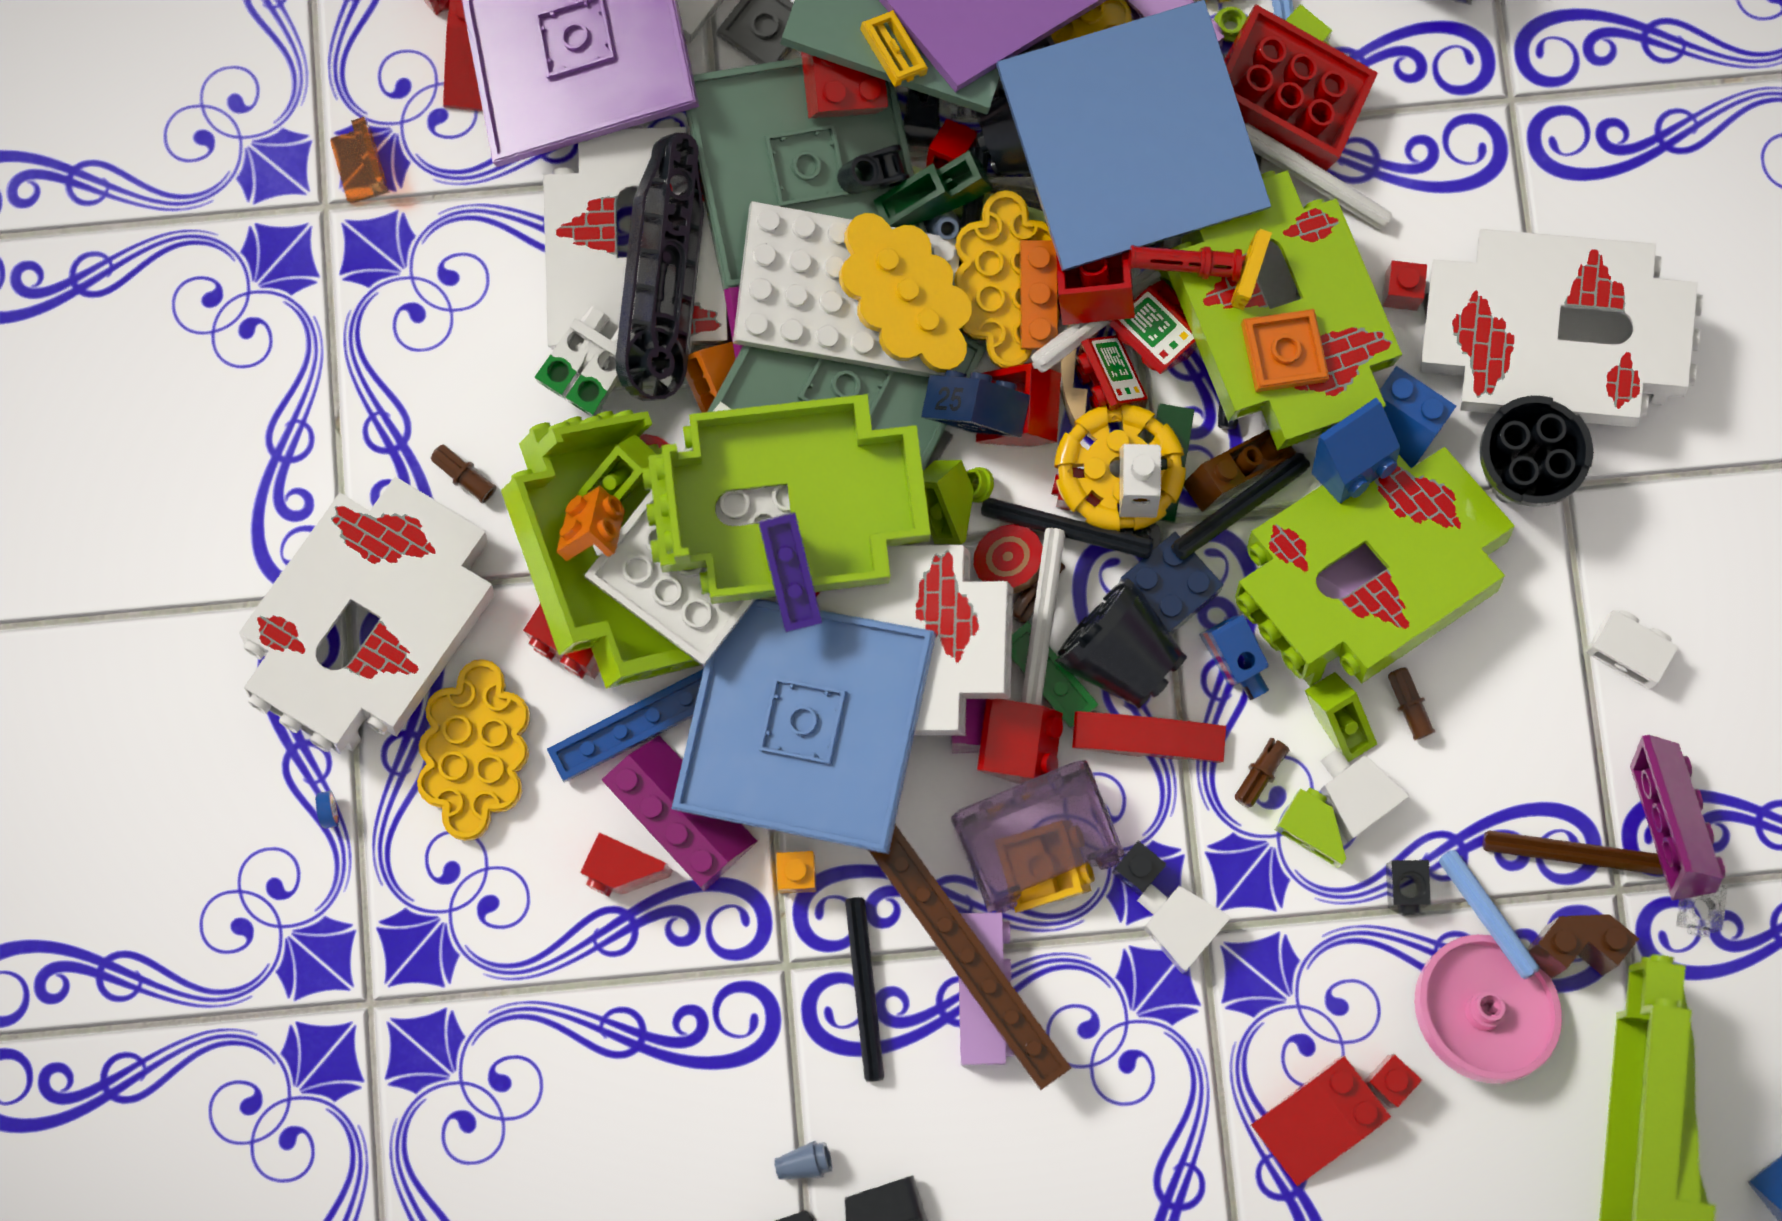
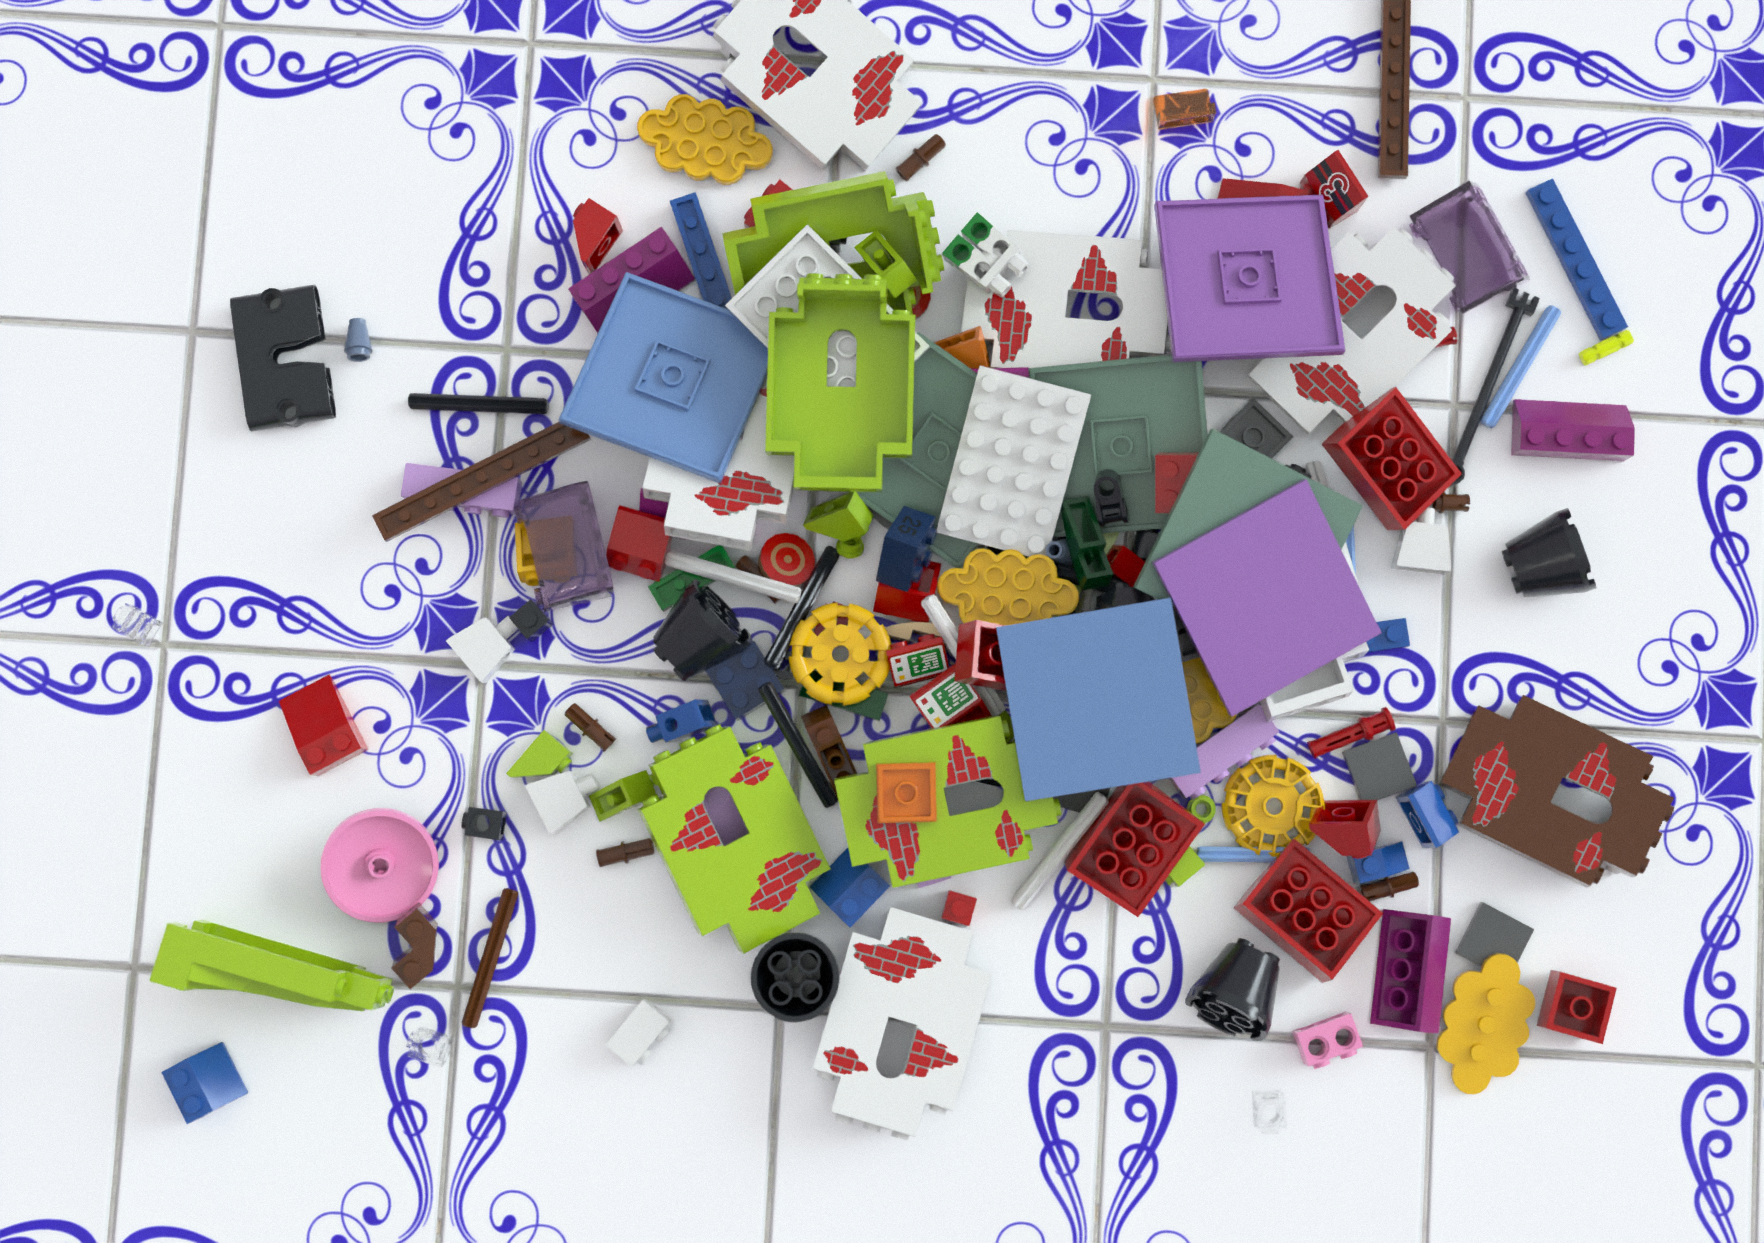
camera: 95 degrees right, 5 degrees up
blue tile [315,790,339,829] -> none
orange bracket [556,485,625,562] -> none
black beam [615,133,704,401] -> none
dark purple piece [758,512,822,633] -> none
light orange brick [776,851,817,894] -> none
yellow plate [839,213,972,373] -> none
yellow tile [860,10,928,87] -> none
orange plate [1019,240,1058,350] -> none
red slope [1072,711,1226,763] -> none
white torso [1119,444,1161,518] -> none
red pin [1128,245,1242,282] -> none
yellow tile [1231,229,1272,310] -> none
blue slope [1311,398,1400,503] -> none
red brick [1364,1054,1423,1109] -> none
light blue axle [1439,850,1539,979] -> none
magenta slope [1630,734,1725,901] -> none

